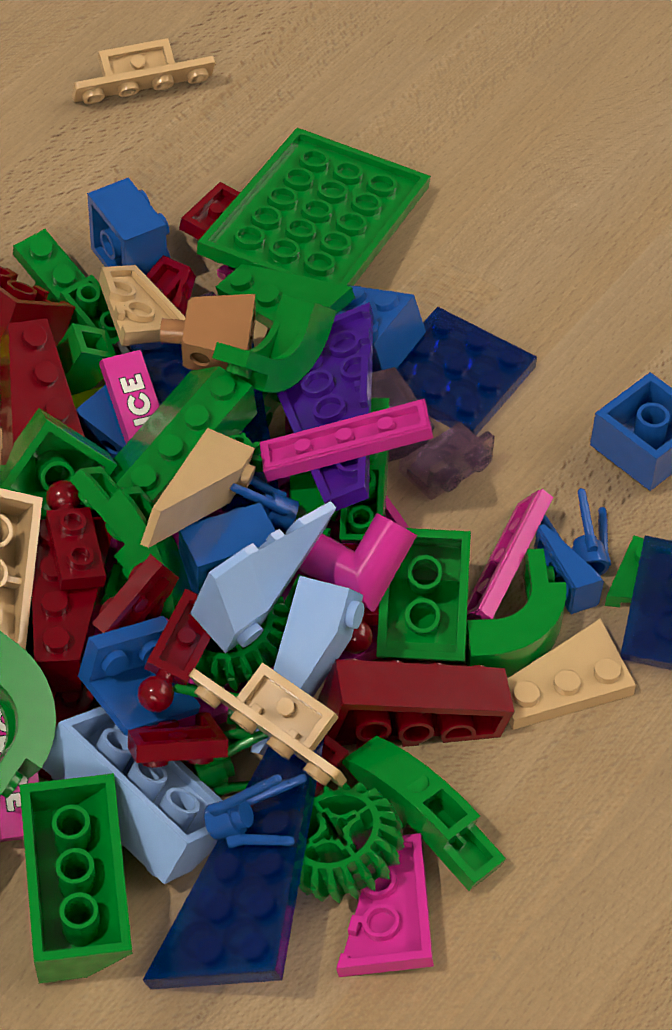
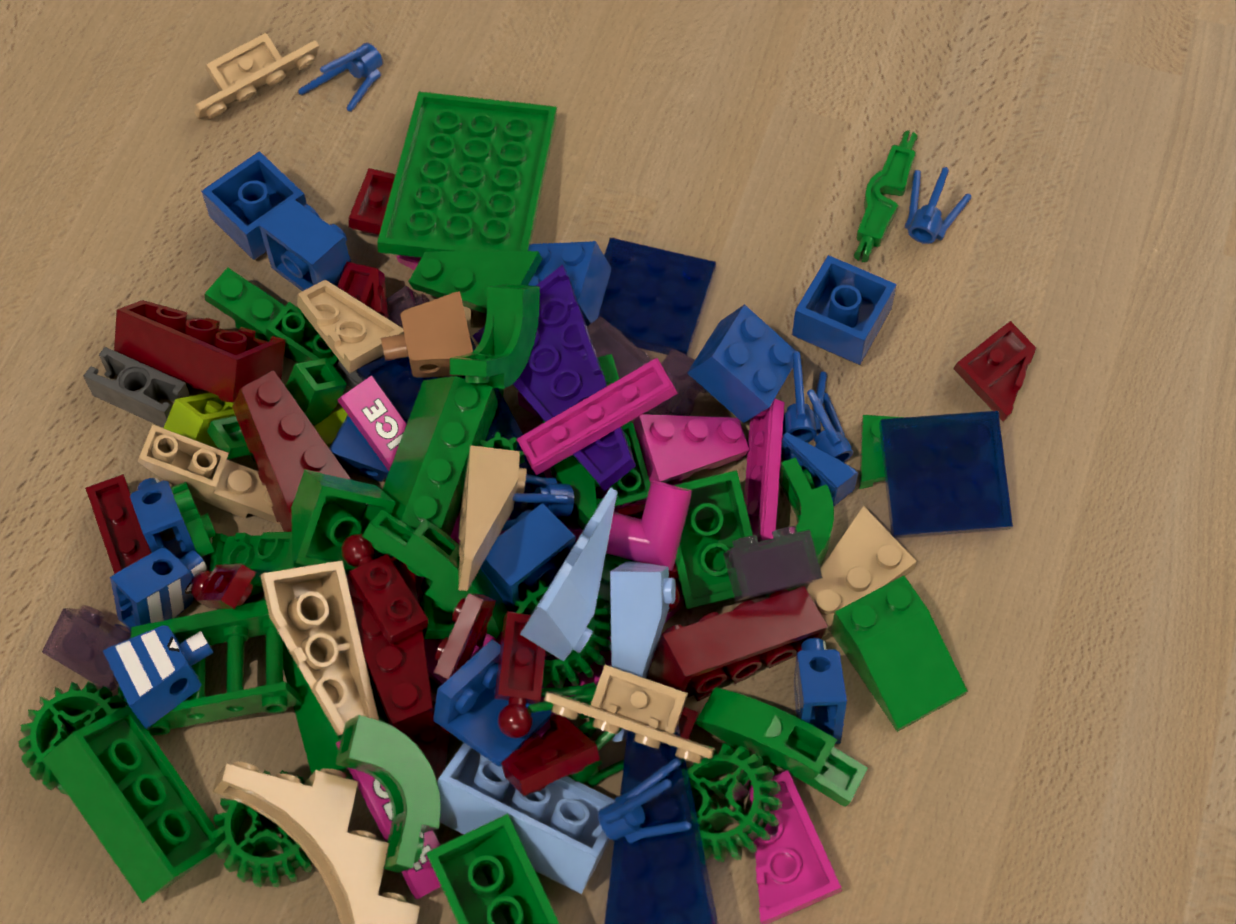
camera: 15 degrees left, 10 degrees up
none -> blue brick [201,151,307,260]
none -> blue plant [298,43,383,111]
none -> dark pink wing [633,414,749,483]
none -> blue brick [687,304,796,423]
none -> brick [723,526,822,601]
none -> blue plant [775,351,827,443]
none -> blue torso [794,638,847,744]
none -> green slope [830,575,968,732]

